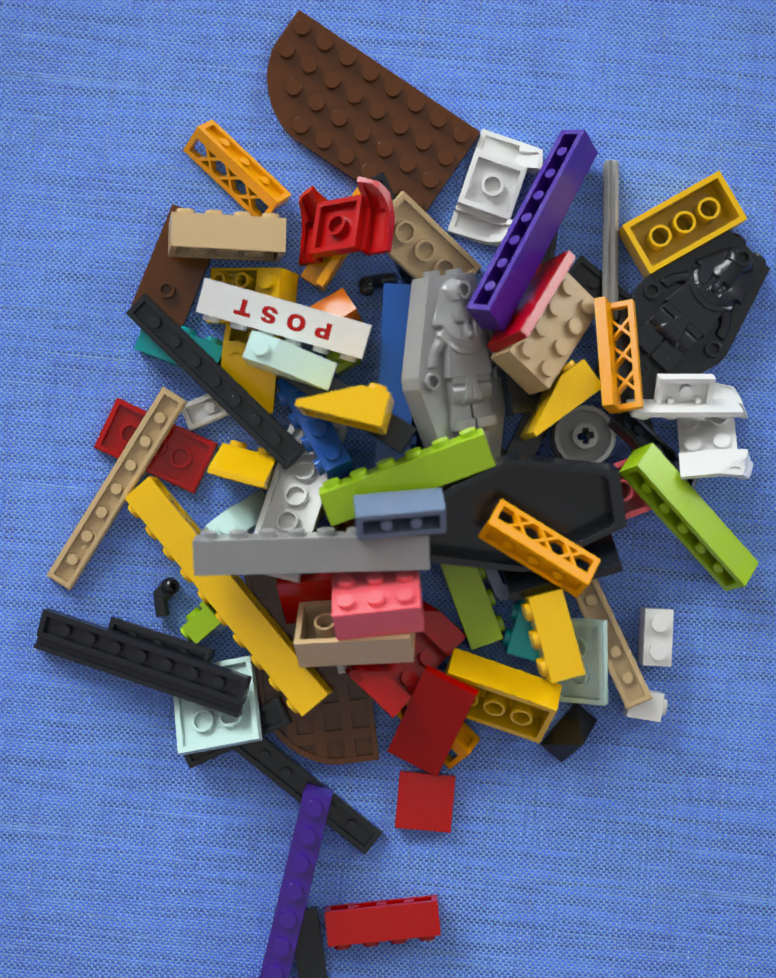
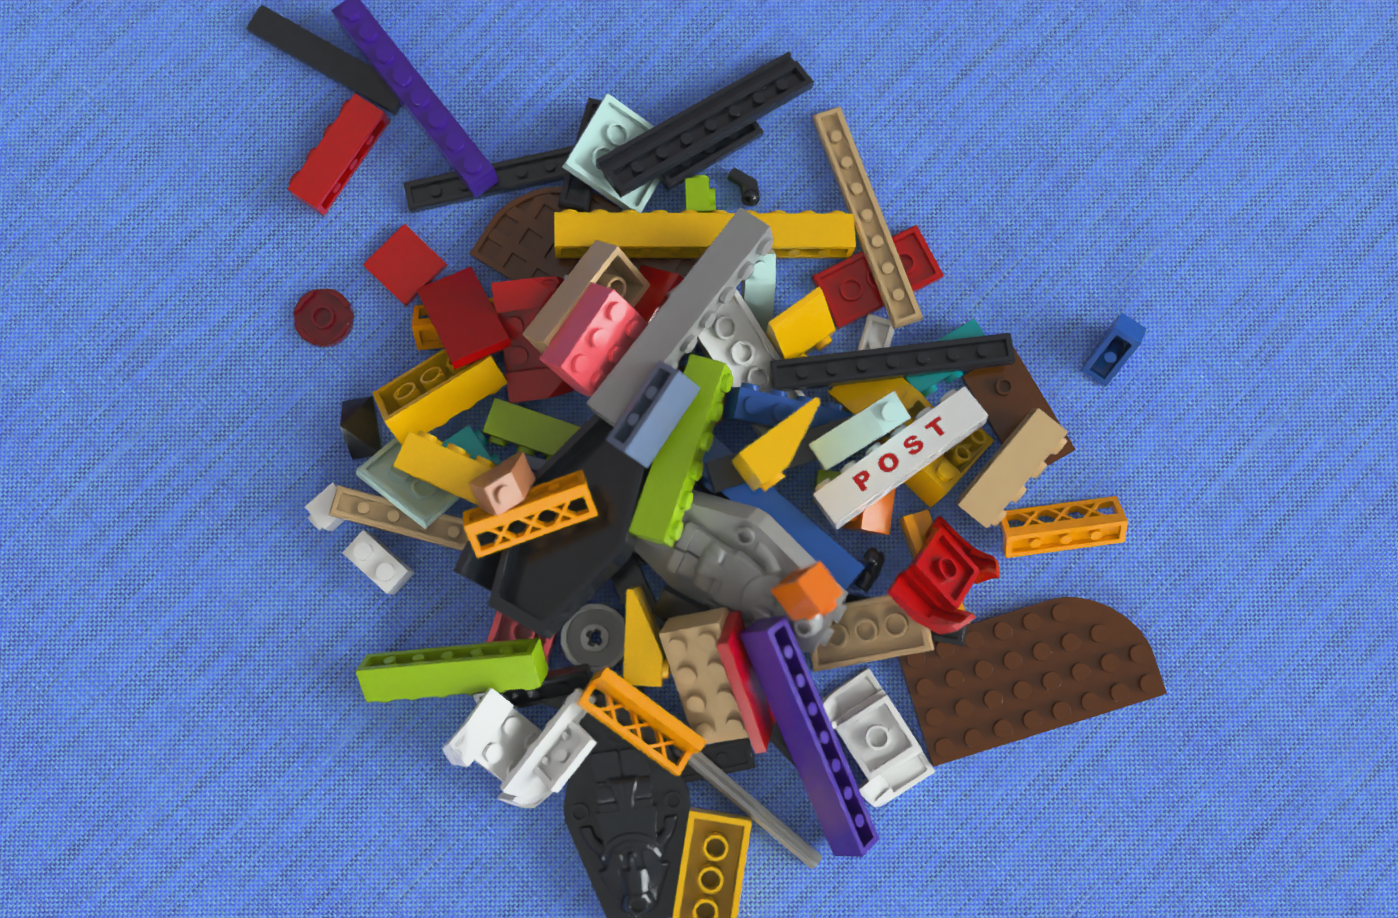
camera: 130 degrees right, 5 degrees down
none -> dark red tile [294,288,354,348]
none -> nougat slope [468,451,536,516]
none -> orange brick [770,561,844,621]
none -> blue slope [1081,312,1147,386]

